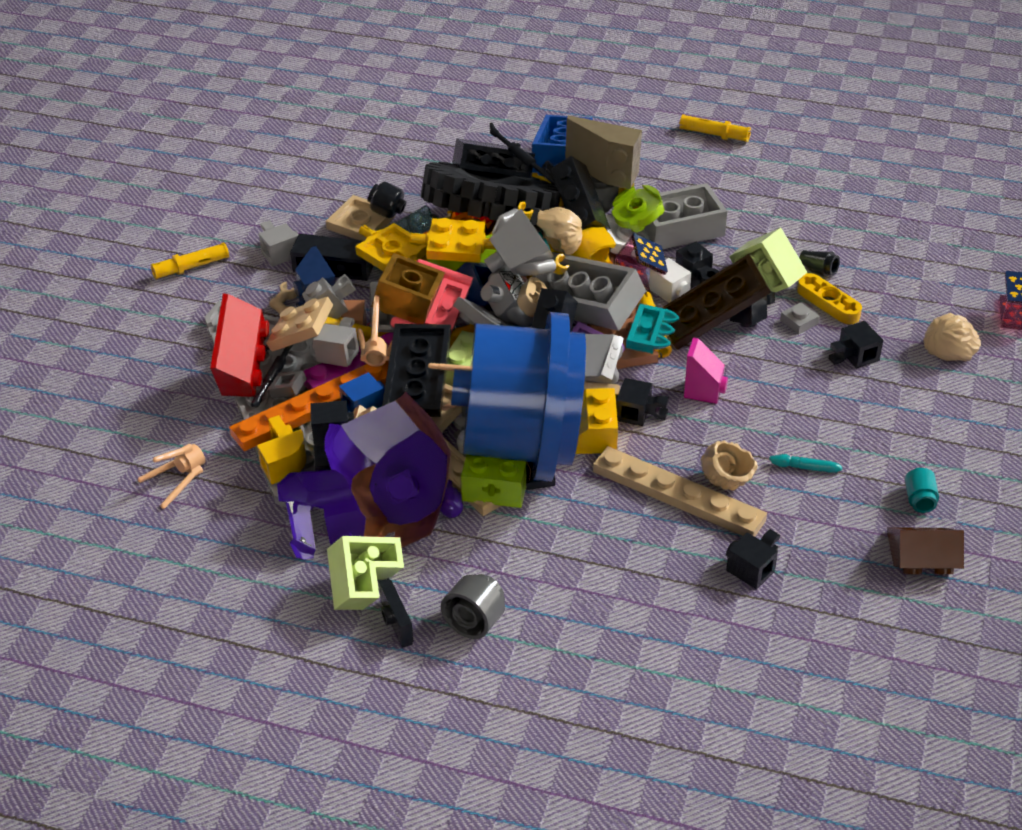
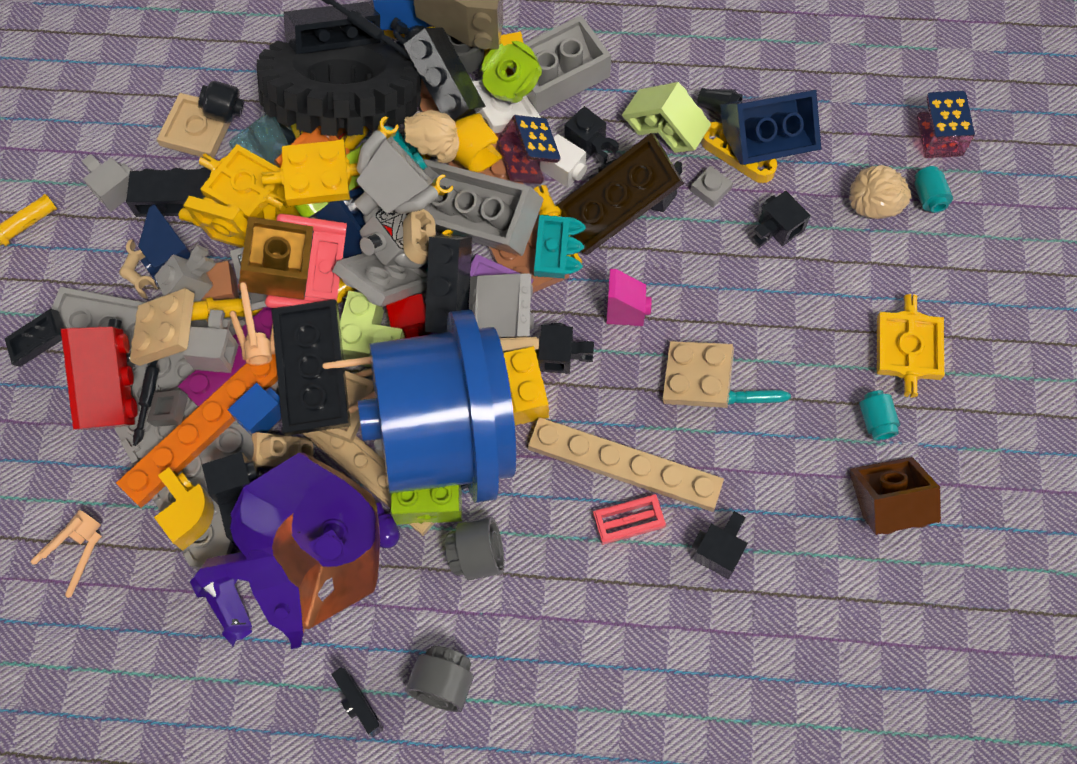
camera: 10 degrees left, 25 degrees up
yellowish green brick [327,536,404,610] -> none
tan hair [700,440,758,491] -> none
none -> black plate [4,309,64,367]
none -> yellow plate [179,196,248,248]
none -> dark grey piece [445,517,505,580]
none -> coral tile [593,494,666,545]
none -> tan plate [663,341,734,408]
none -> dark blue slope [720,90,822,165]
none -> yellow plate [877,294,945,398]
none -> teal brick [914,166,953,213]

